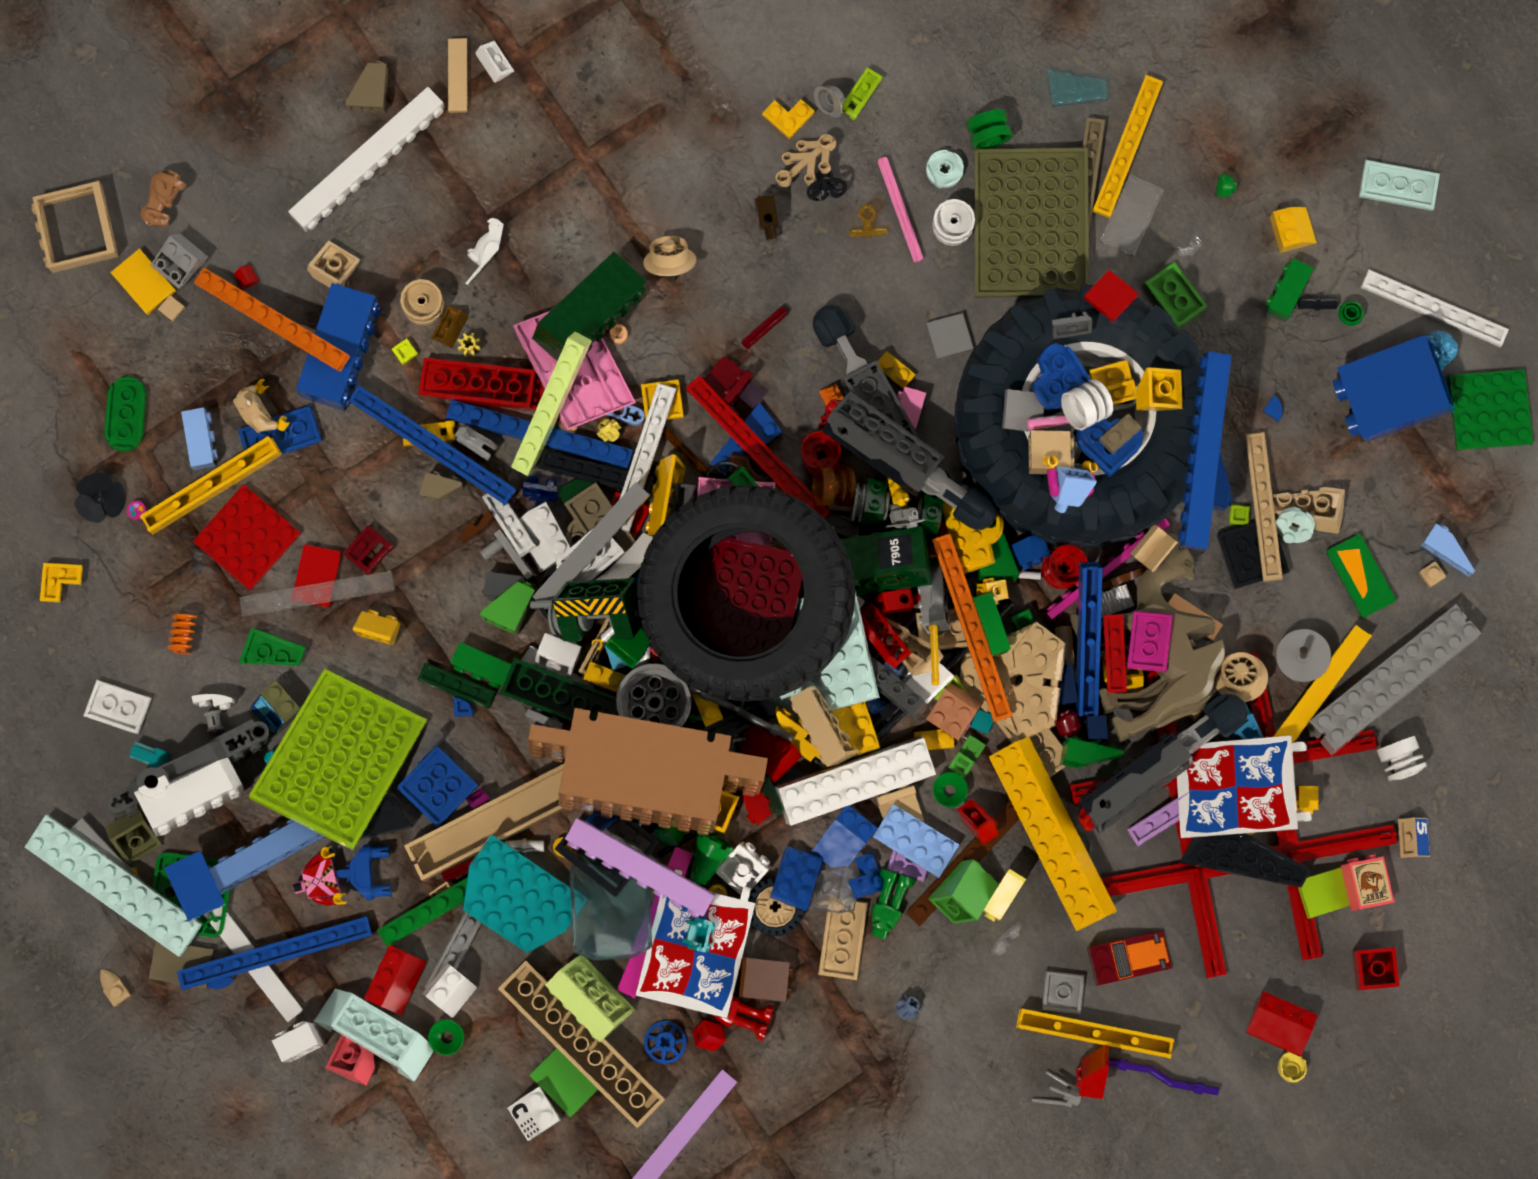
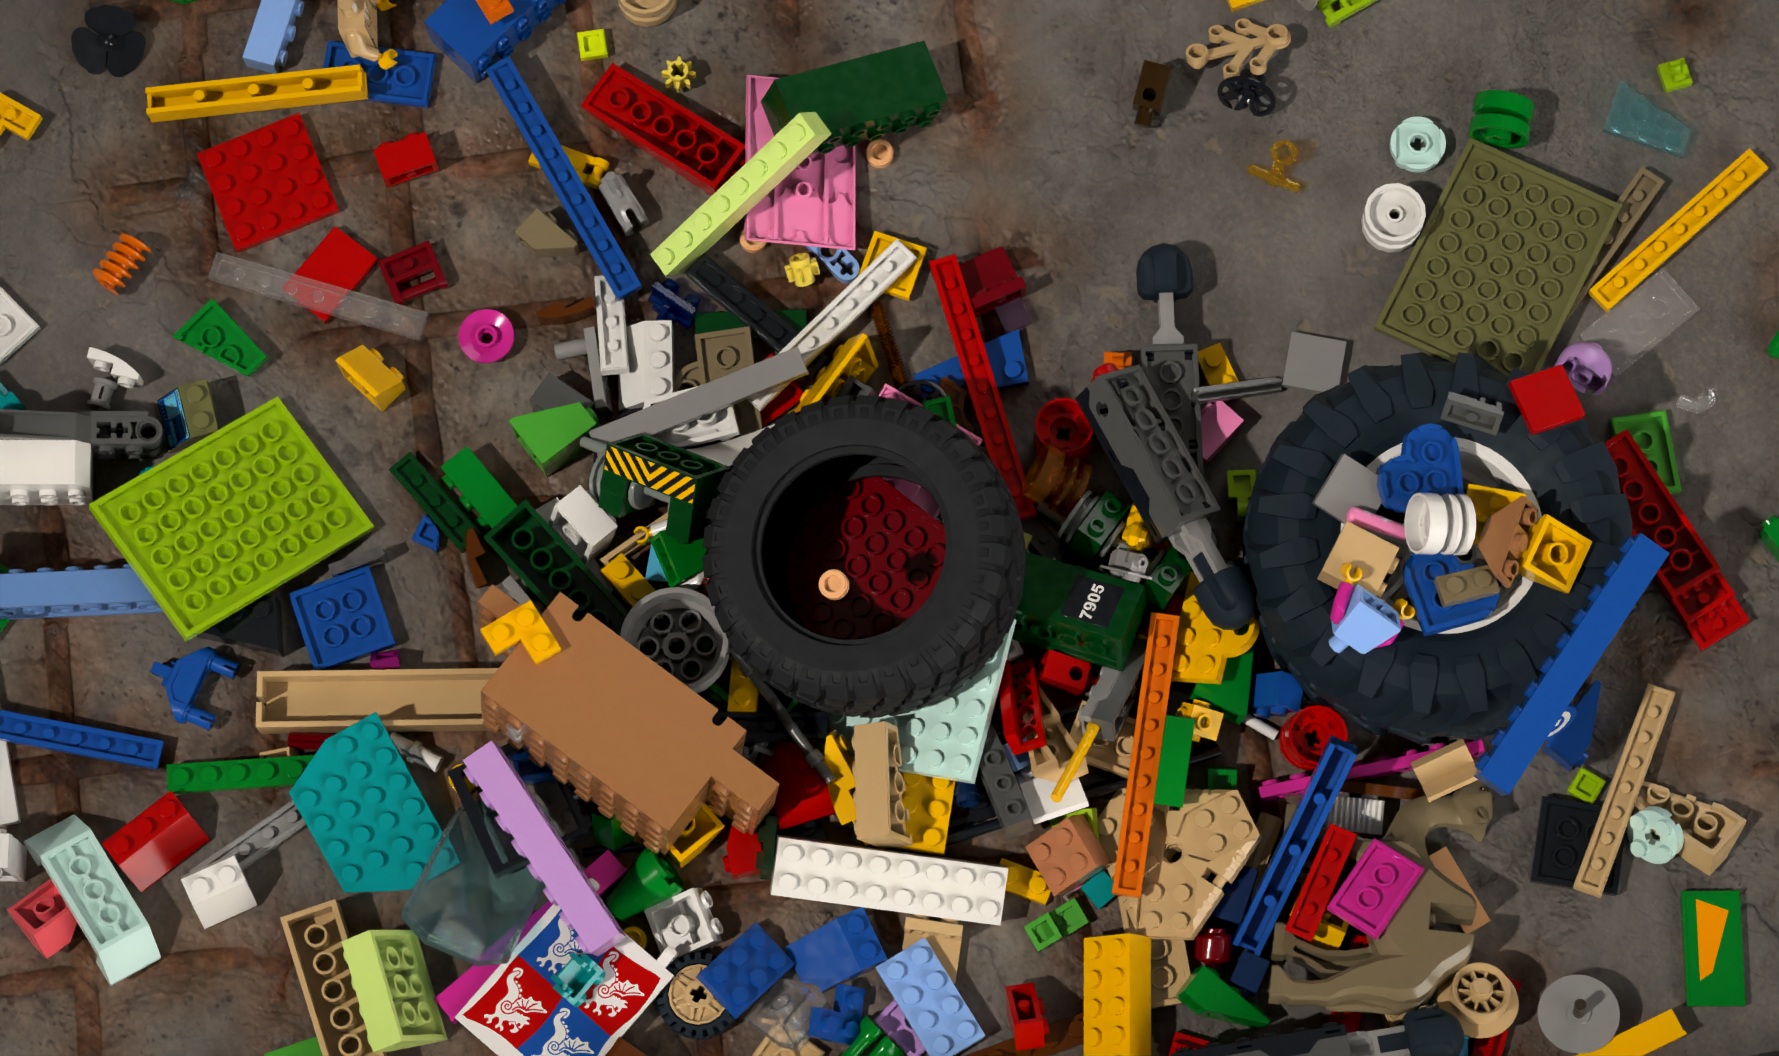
camera: 30 degrees right, 5 degrees down
dark pink tile [127,501,147,521] -> none
torso [293,846,347,906] -> none
green piece [428,1019,464,1056] -> none
pearl gold slope [431,306,468,348] -> none
blue plate [446,400,634,469] -> none
tan piece [643,236,696,282] -> none
dark red axle [741,306,788,349] -> none
bright pink axle [878,157,923,263] -> none
green piece [932,772,968,808] -> none
blue tile [1263,396,1282,422] -> none
none -> red brick [373,132,439,188]
none -> dark pink dish [458,309,514,363]
none -> reddish brown slope [465,528,487,589]
none -> yellow plate [480,600,561,666]
none -> light nougat tile [819,569,849,600]
none -> flat silver axle [1191,377,1283,404]
none -> lime plate [1227,470,1256,521]
none -> medium nougat slope [1477,496,1538,588]
none -> lavender cylinder [1554,342,1612,395]
none -> red slope [1604,429,1750,652]
none -> lime tile [1656,58,1693,93]

